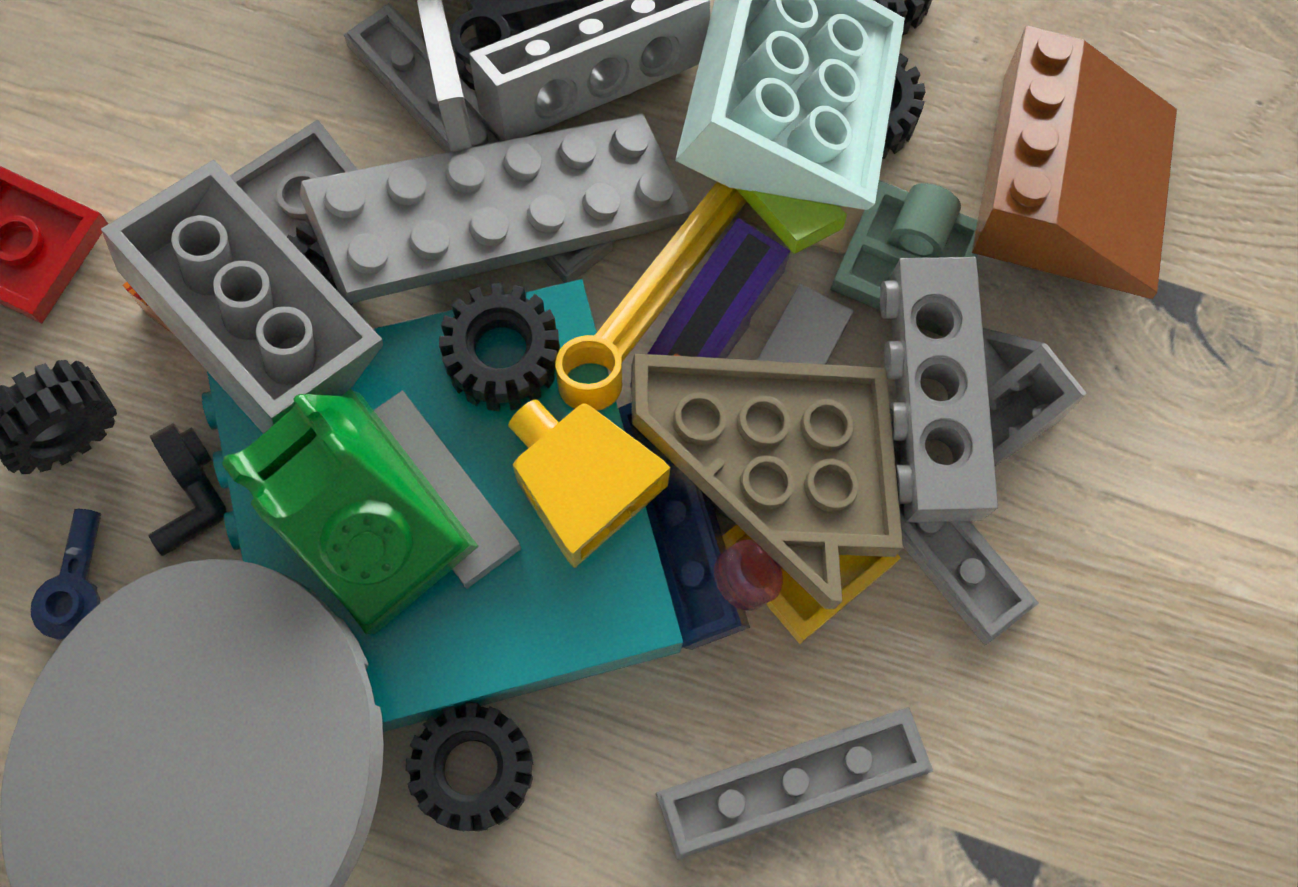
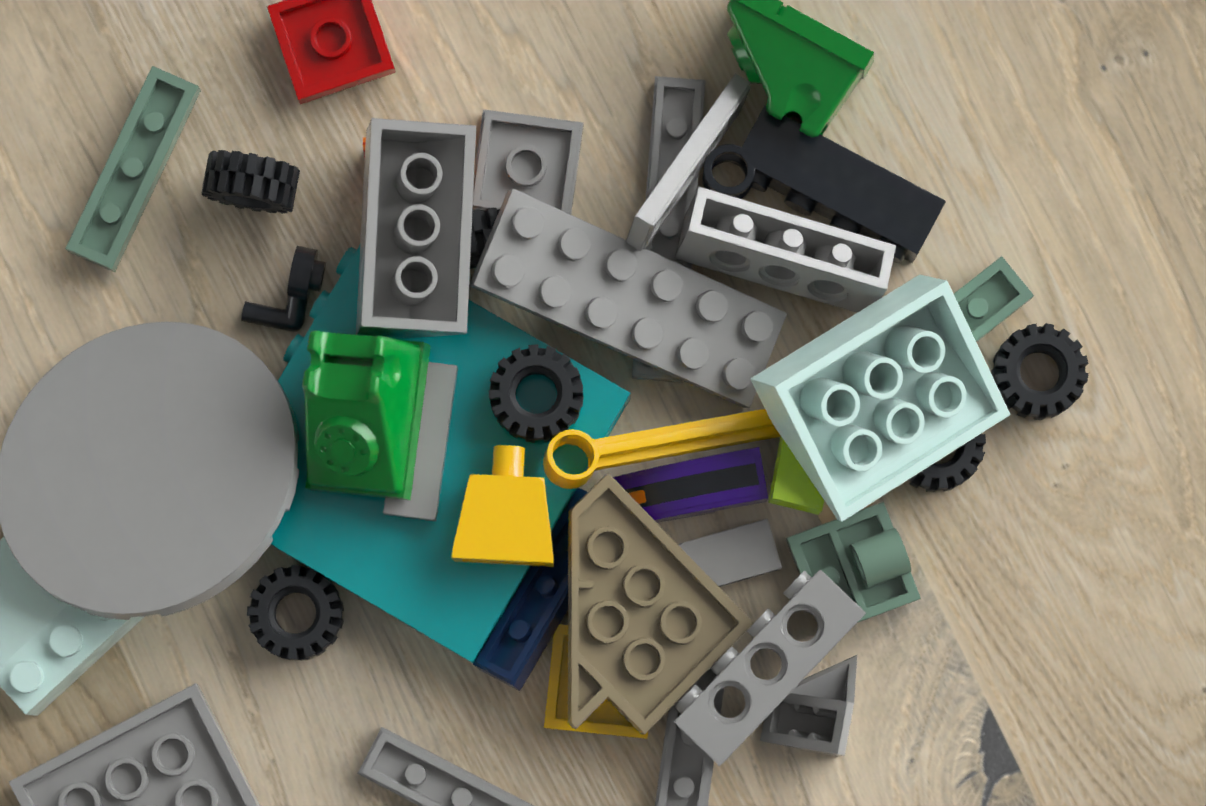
camera: 50 degrees right, 10 degrees up
dark blue plate [31,508,101,641] -> none
clear pink tile [714,540,783,611] -> none
dark orange slope [972,26,1177,299] -> none

